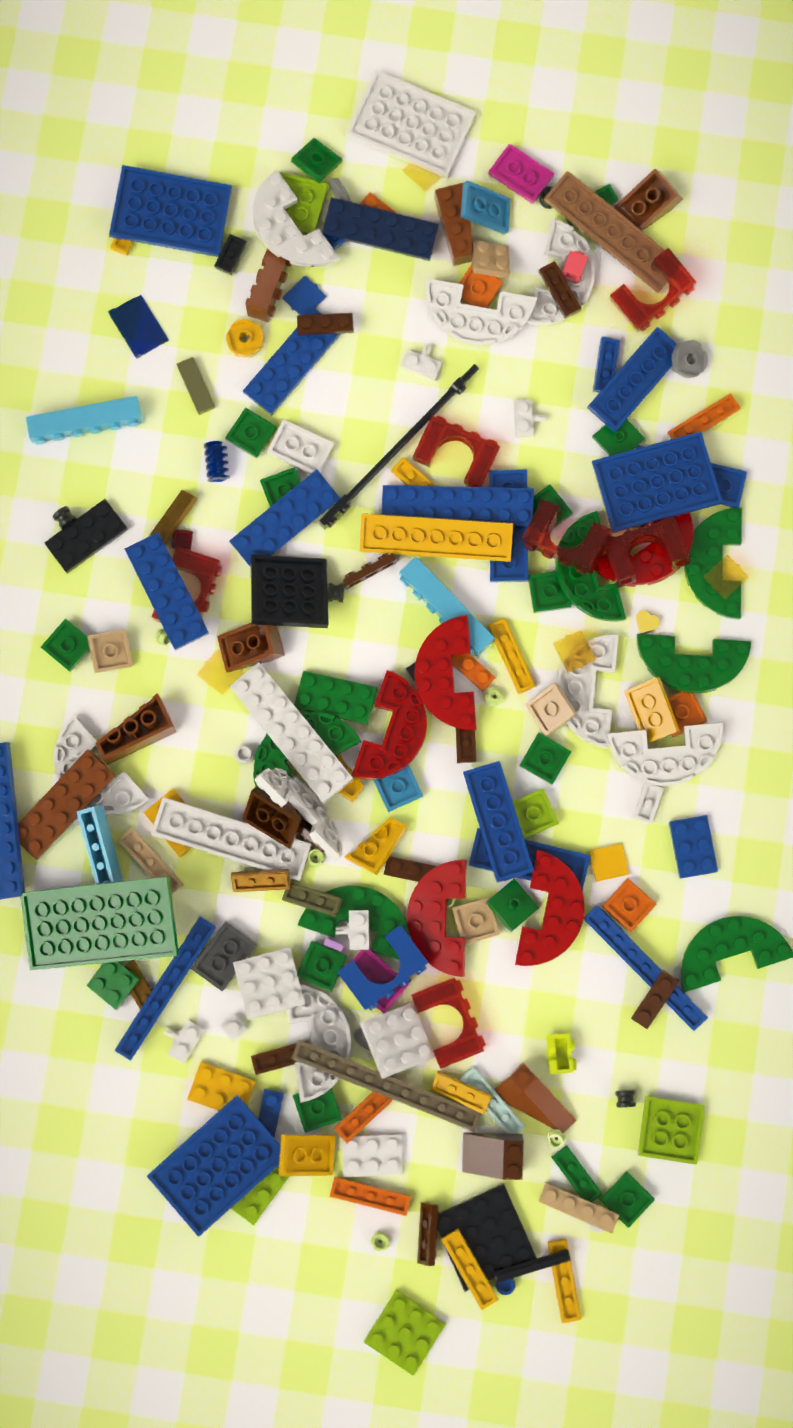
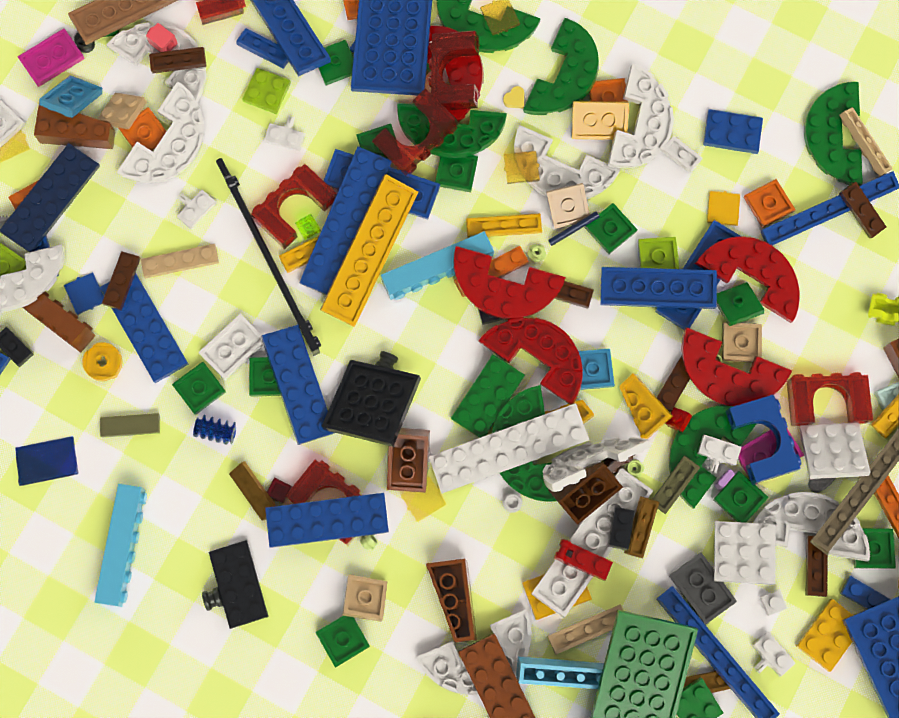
camera: 70 degrees left, 5 degrees down
reddish brown plate [343,553,396,590] -> none
none -> tan plate [141,244,219,279]
none -> lime plate [242,68,291,114]
none -> clear neon green tile [295,214,321,240]
none -> dark blue bar [548,211,600,246]
none -> red plate [554,539,613,582]
none -> black plate [608,507,635,551]
none -> red plate [665,407,692,432]
none -> tan plate [839,108,893,177]

